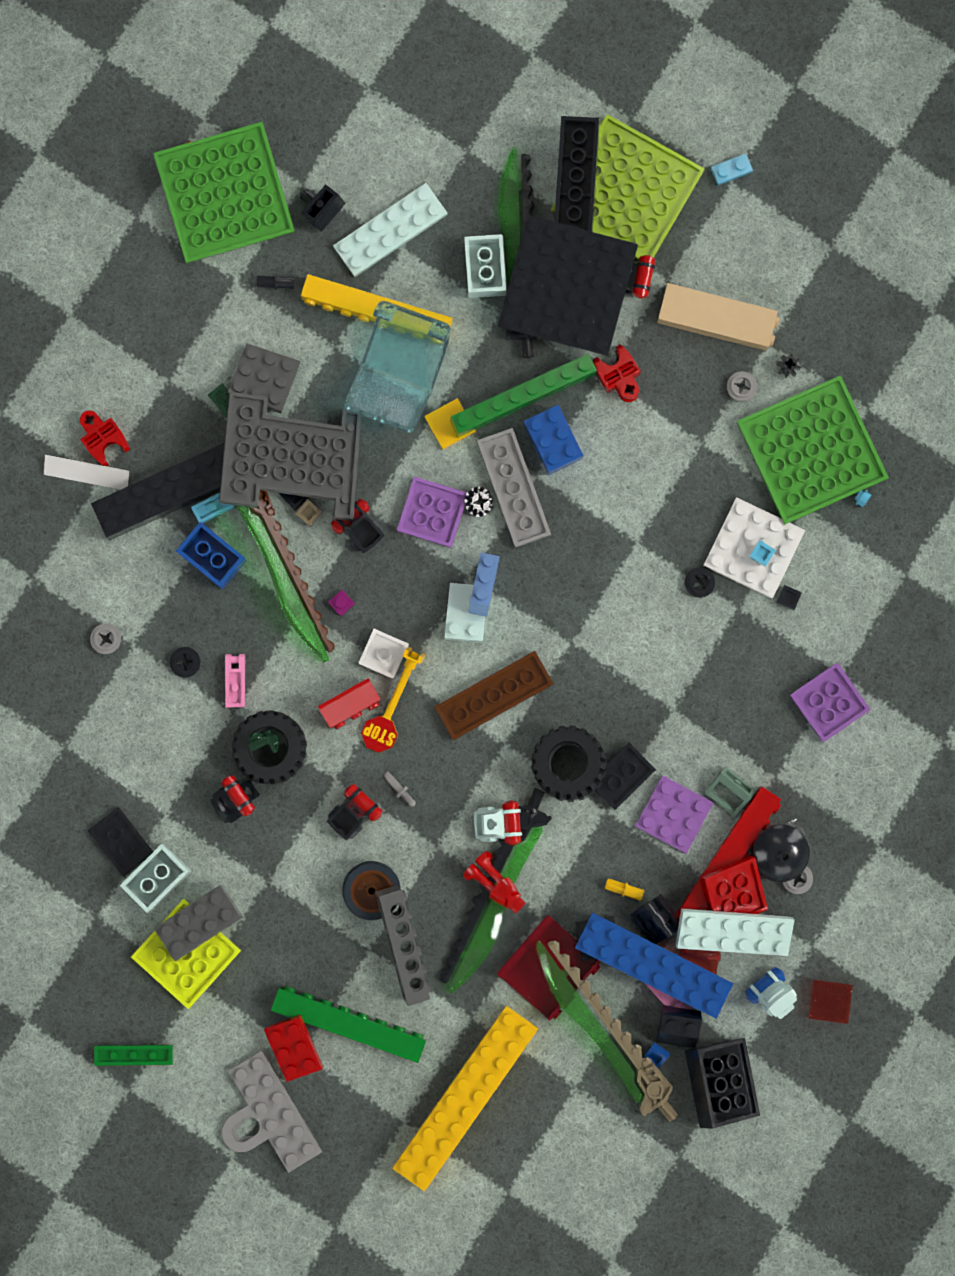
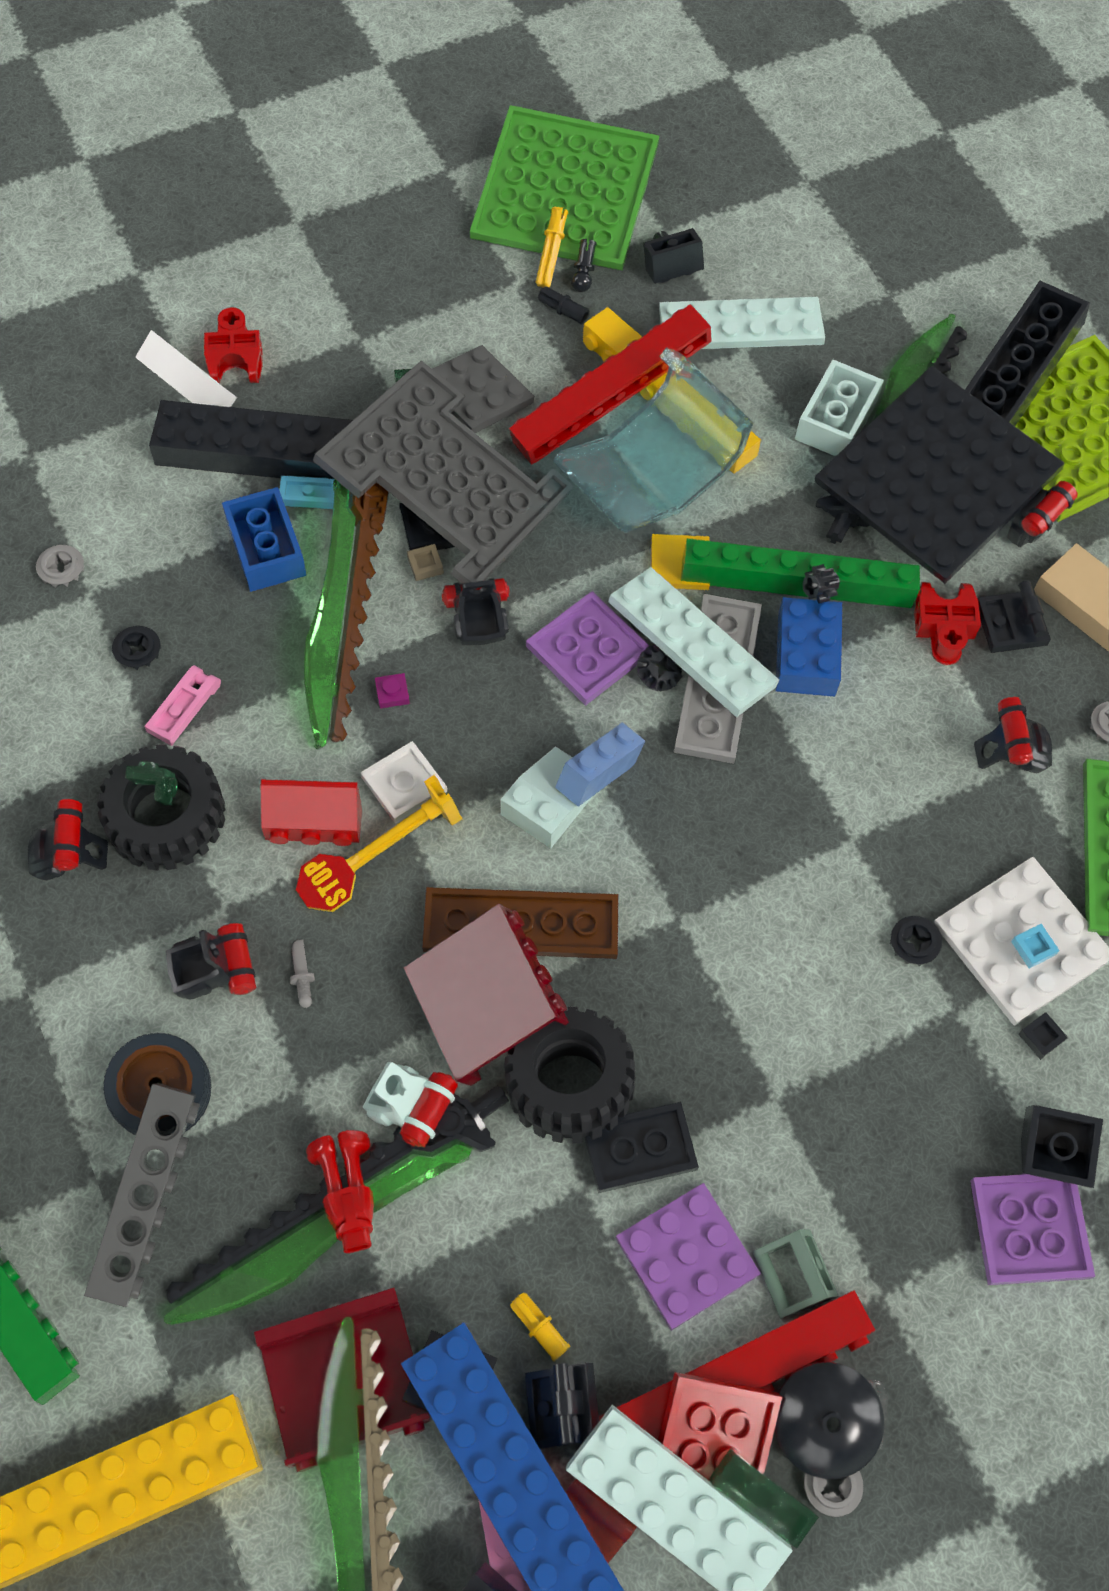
camera: 30 degrees right, 20 degrees down
none -> panel [404,904,569,1086]
none -> red brick [509,304,712,465]
none -> yellow axle [536,207,568,288]
none -> black pin [571,239,597,292]
none -> light aqua plate [608,567,779,717]
none -> clear green plate [708,1448,819,1549]
none -> black gear [802,564,840,604]
none -> black piece [974,697,1052,774]
none -> black plate [977,580,1051,653]
none -> black slope [1021,1105,1103,1188]

